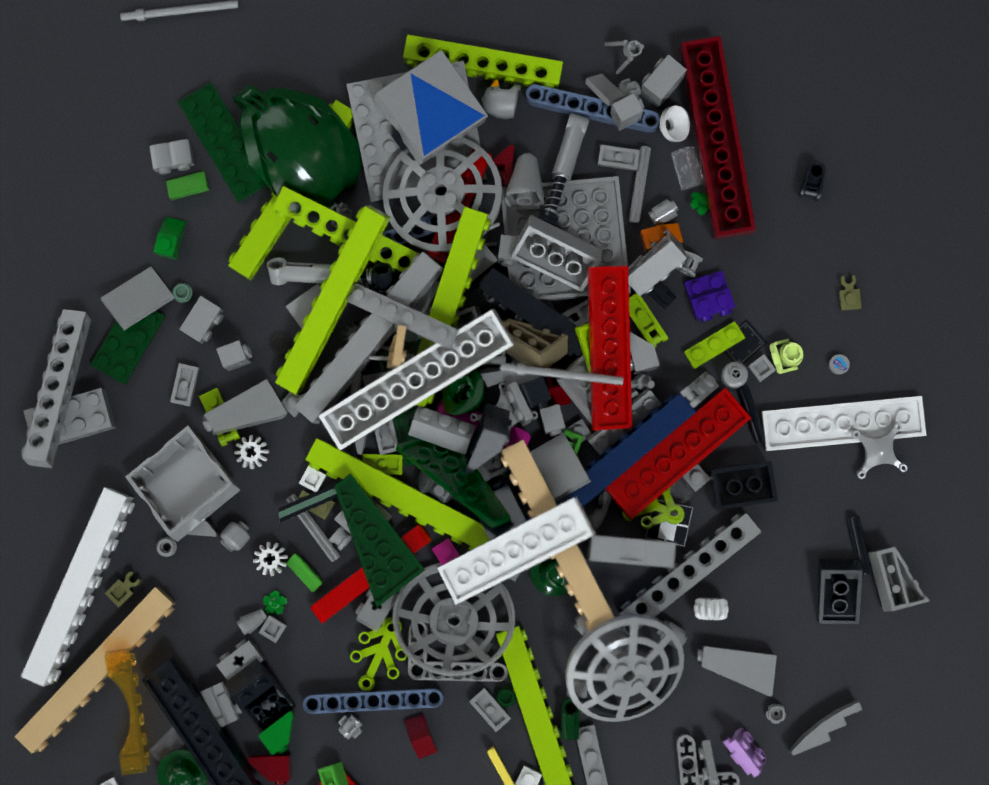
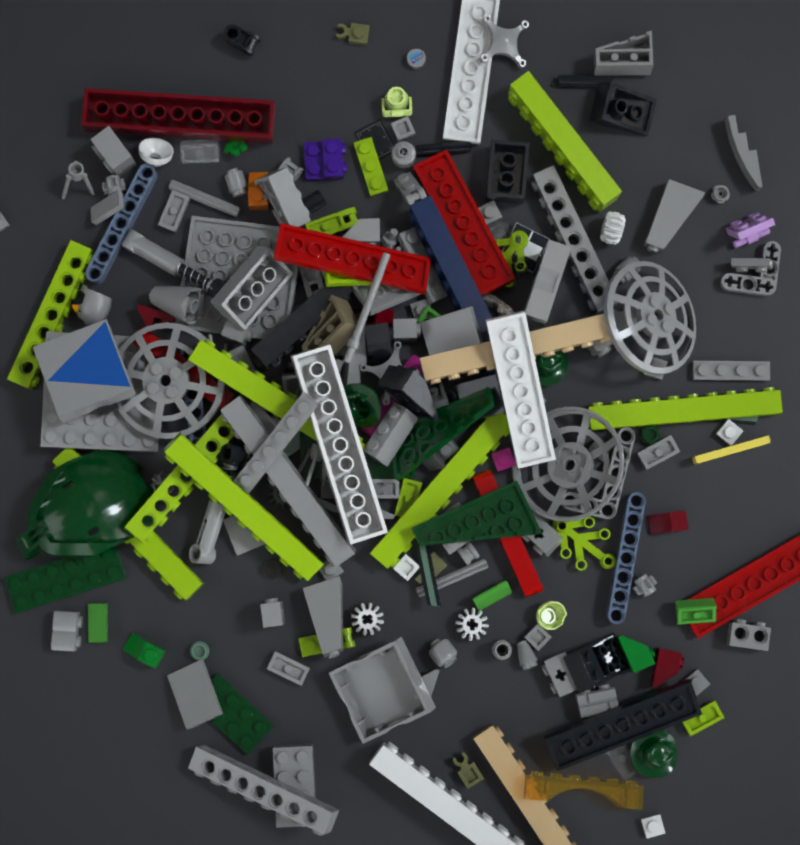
camera: 80 degrees left, 0 degrees up
light grey plate [157,537,177,557] -> none
light grey brick [179,296,224,344] -> none
green plant [263,590,287,615] -> none
tan wing [387,325,406,370] -> none
light grey plate [505,382,533,426] -> none
dark green piece [561,698,580,740] -> none
light grey brick [610,93,644,131] -> none
none -> light grey brick [491,639,512,660]
none -> lime brick [508,71,622,213]
none -> yellowish green hair [536,600,567,630]

